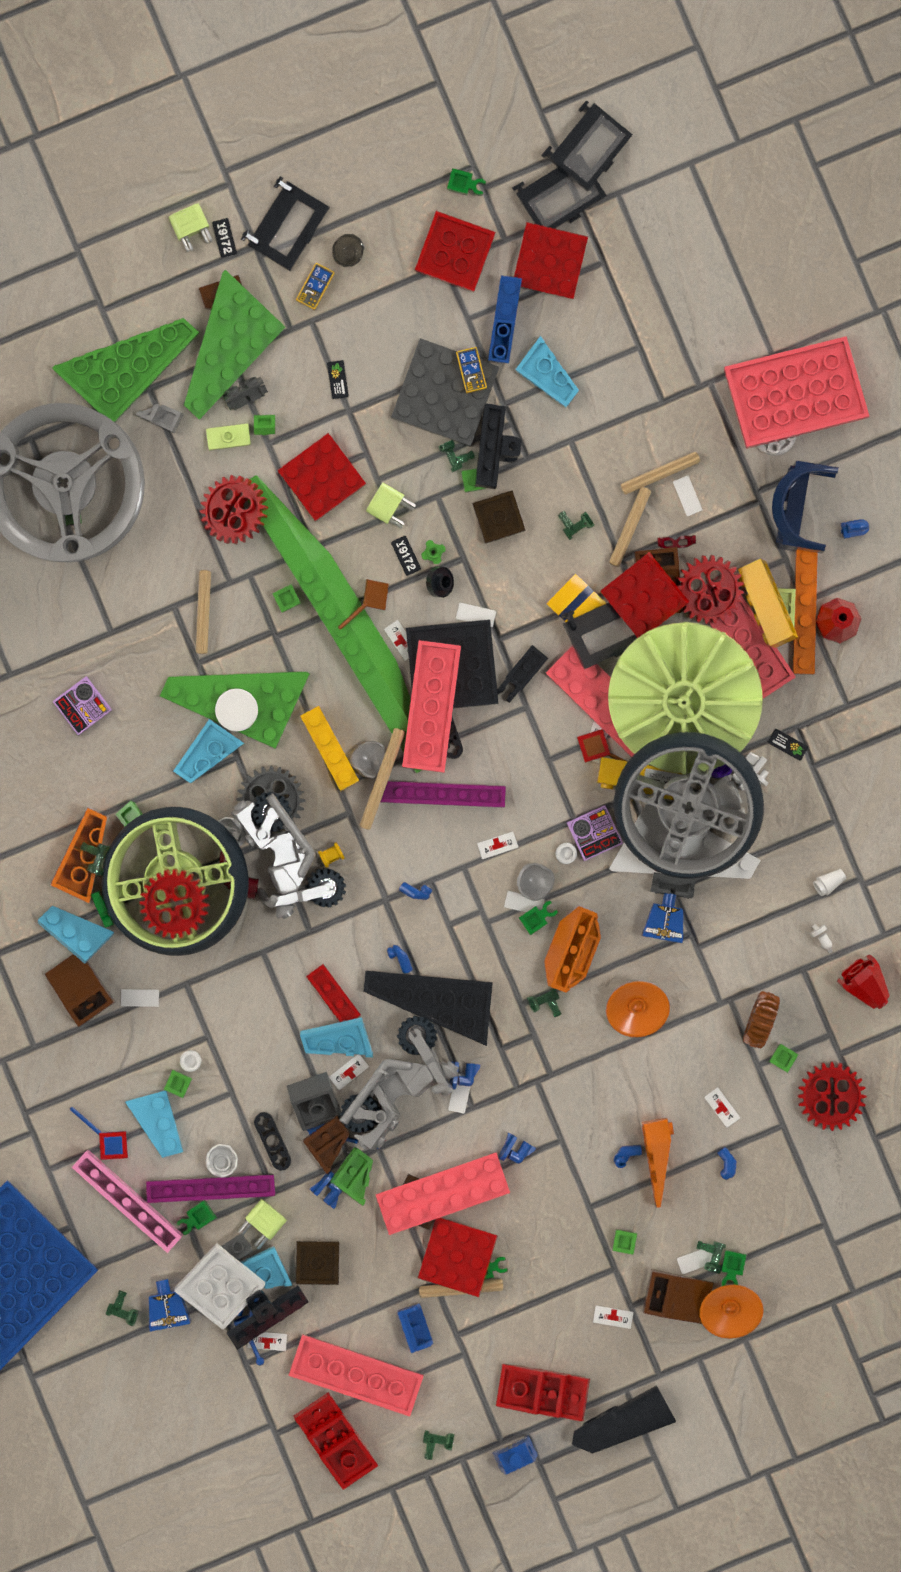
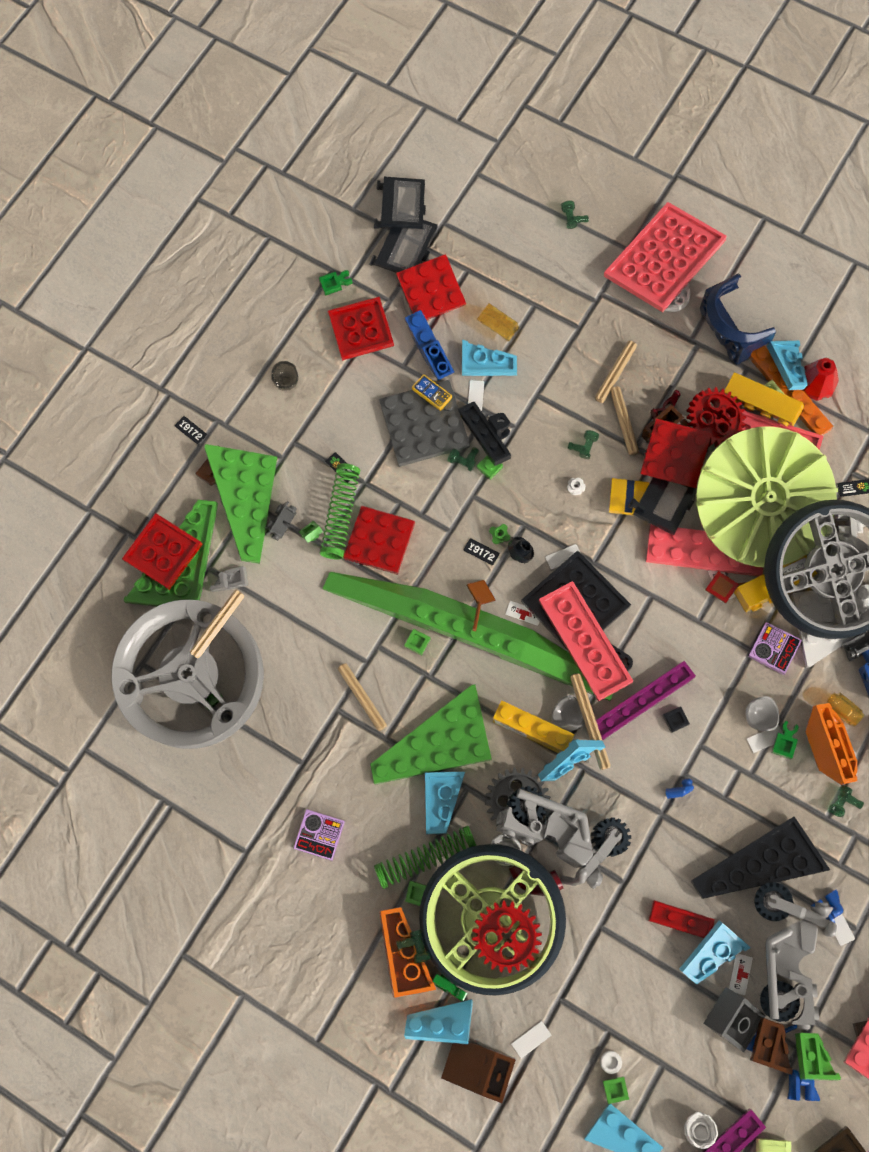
camera: 30 degrees left, 15 degrees down
yellowish green piece [168,203,213,252] -> none
red gear [200,475,268,545] -> none
yellowish green plate [206,423,251,451] -> none
white tile [215,689,258,732] -> none
black piece [241,176,330,271] -> none
black beam [254,1112,291,1171] -> none
tile [296,263,335,310] -> none
yellow bush [318,842,345,868] -> none
yellowish green piece [366,482,415,529] -> none
blue arm [387,945,413,974] -> none
dark brown plate [472,490,526,544] -> none
white sticker [477,832,518,859] -> none
black hinge [497,645,549,703] -> none
white tile [556,843,577,864] -> none
white sticker [673,476,702,517] -> none
blue piece [841,519,869,539] -> none
none -> red plate [122,513,203,590]
none -> tan axle [190,590,244,658]
none -> bright green piece [319,463,361,560]
none -> bright green piece [374,825,477,889]
none -> white sticker [468,380,484,411]
none -> clear yellow hinge [477,303,519,341]
none -> medium azure wing [538,739,605,781]
none -> clear green piece [561,201,589,229]
none -> white plate [567,477,586,495]
none -> black tile [662,706,690,733]
none -> medium azure wing [767,340,807,390]
none -> clear yellow head [827,692,865,726]

